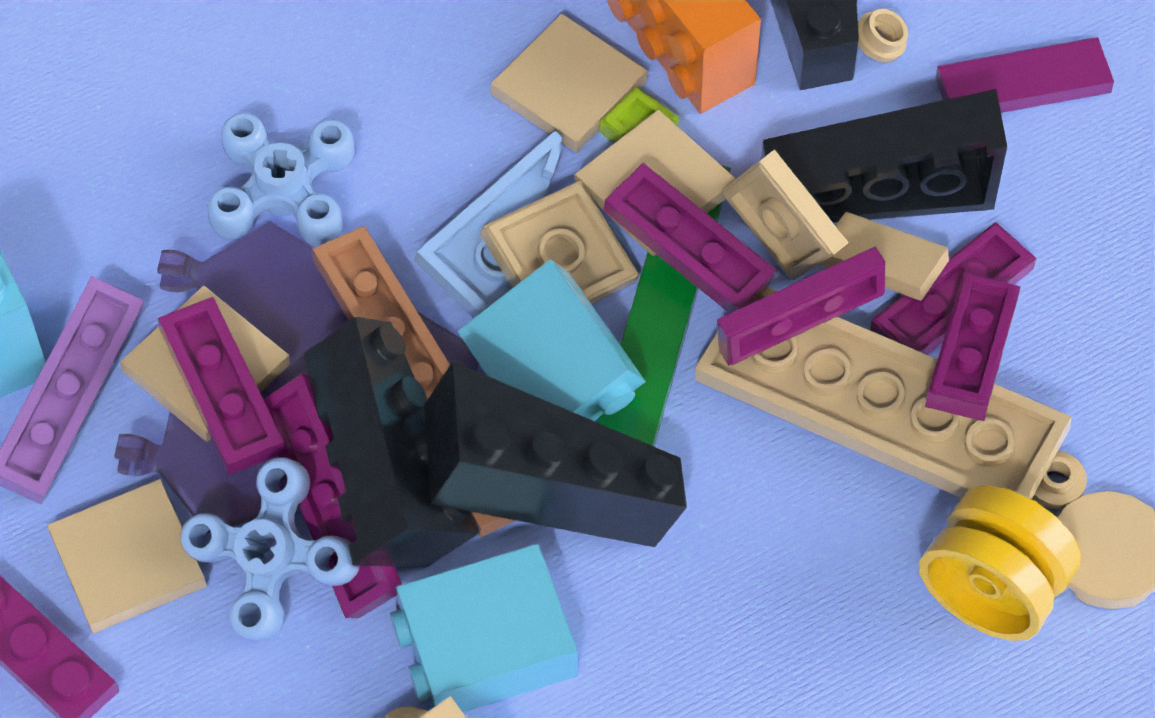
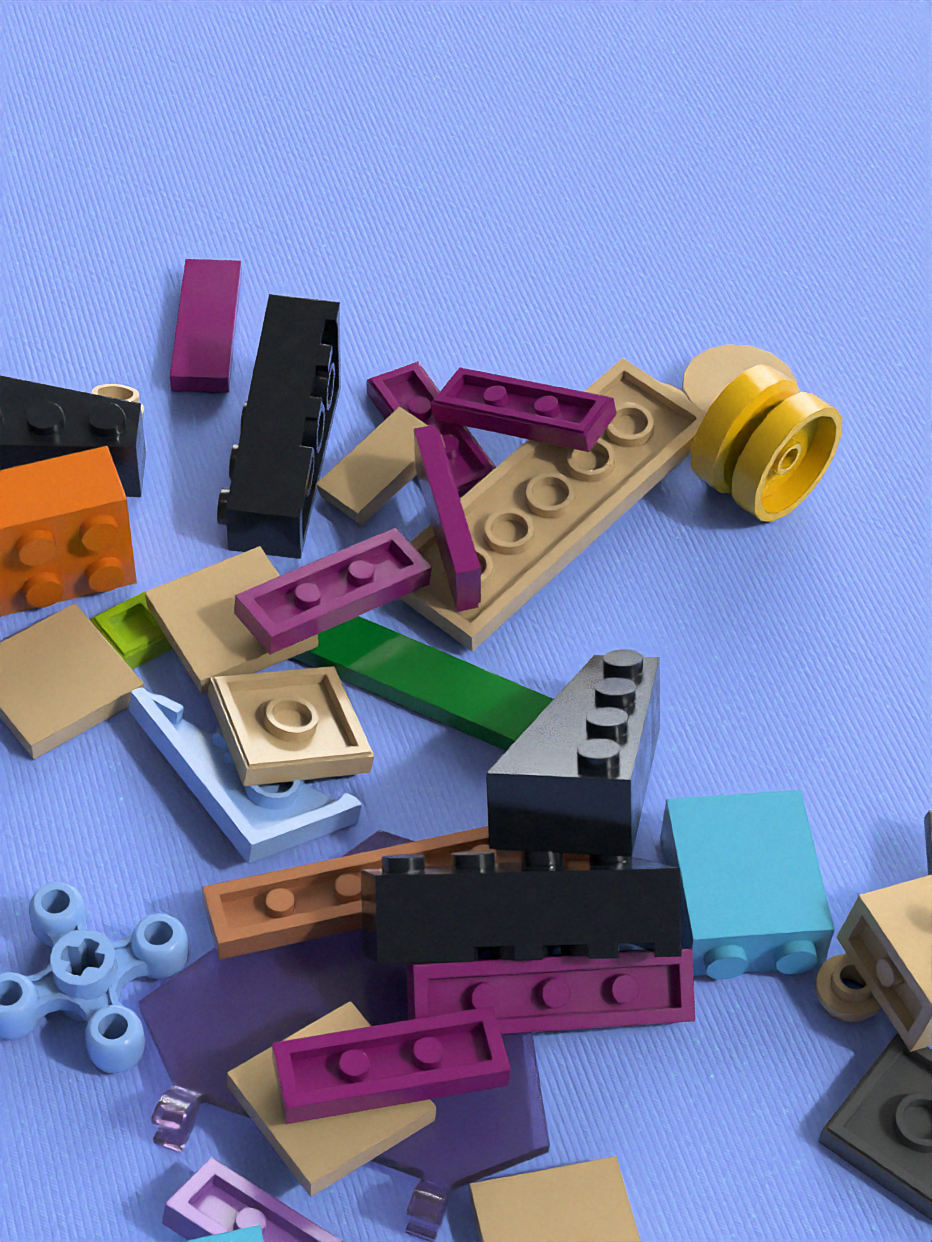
camera: 80 degrees left, 10 degrees down
light blue gear [181,458,360,641] -> none
medium azure brick [457,259,646,421] -> none
tan tile [722,149,848,280] -> none

